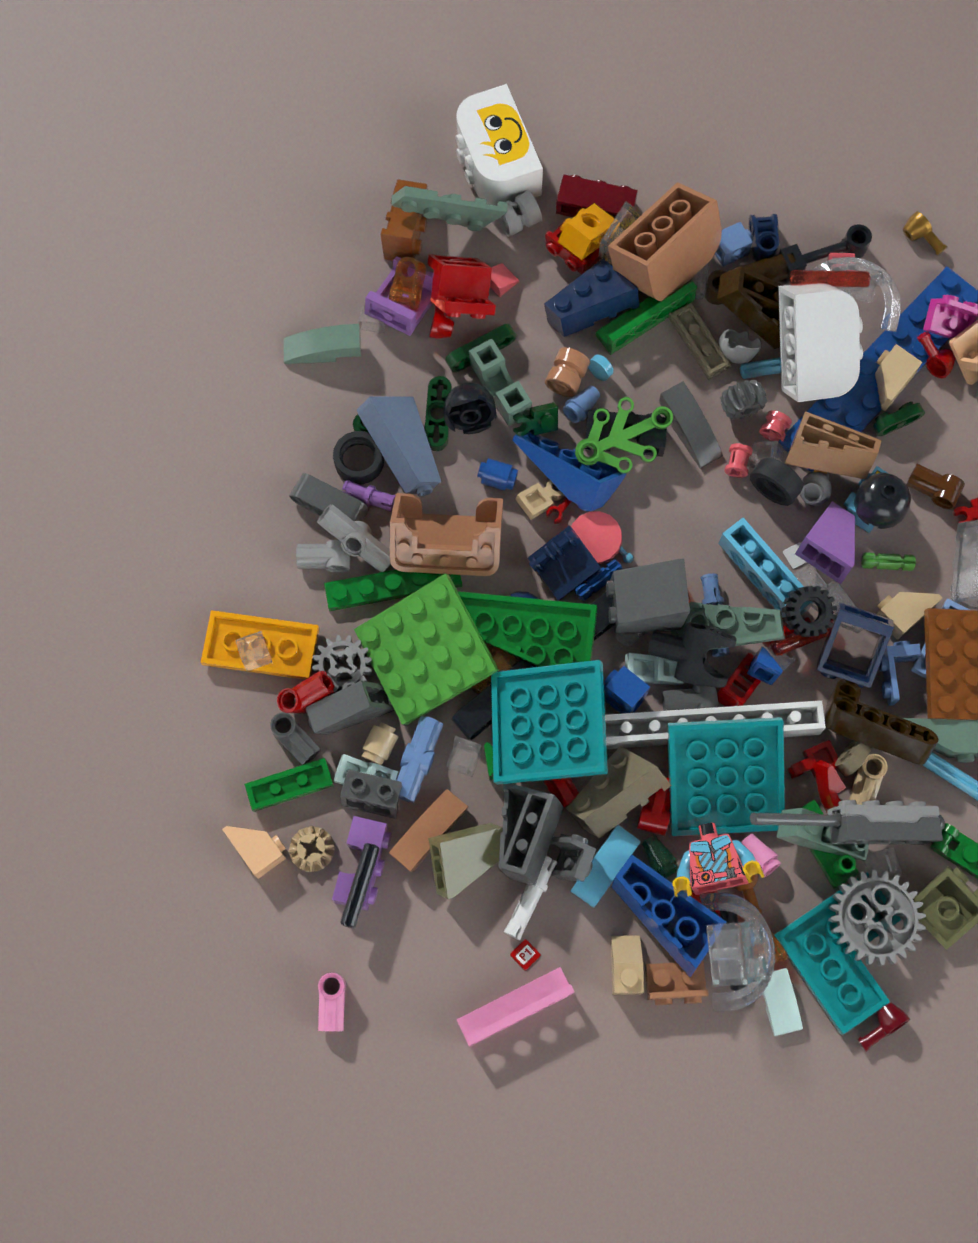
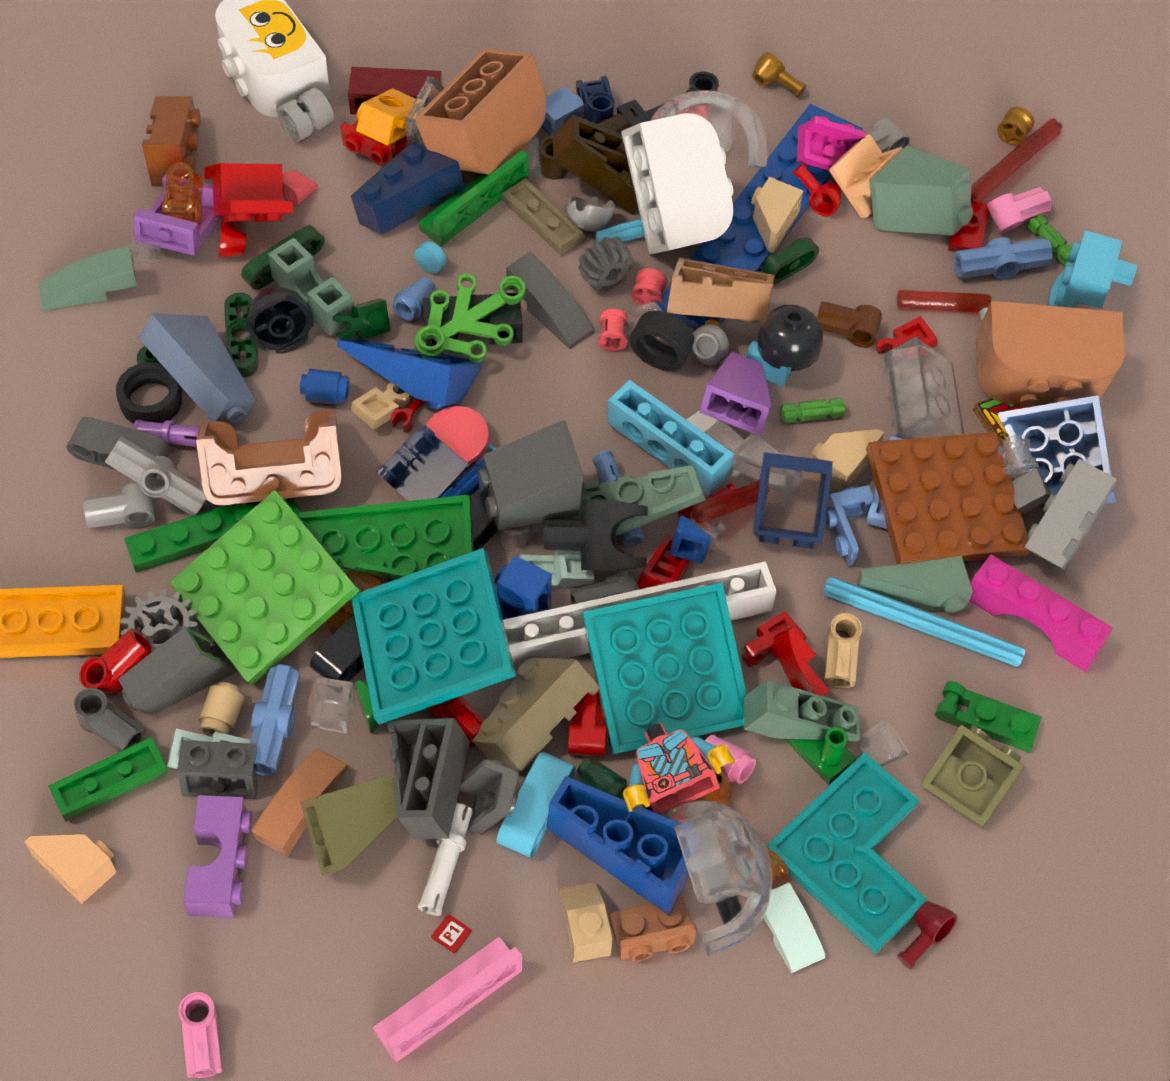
camera: 15 degrees left, 15 degrees down
clear slope [235,631,272,671] -> none
tan gear [289,826,335,872] -> none
black axle [340,843,379,929] -> none
sand green wing [392,186,507,231] -> none
nougat wheel [545,347,590,397] -> none
piece [750,800,945,845] -> none
black tyre [782,586,837,637] -> none
clear red axle [790,270,870,288] -> none
dark brown beam [824,679,939,765] -> none
light grey gear [829,870,926,966] -> none
dark tan beam [835,740,873,777] -> none

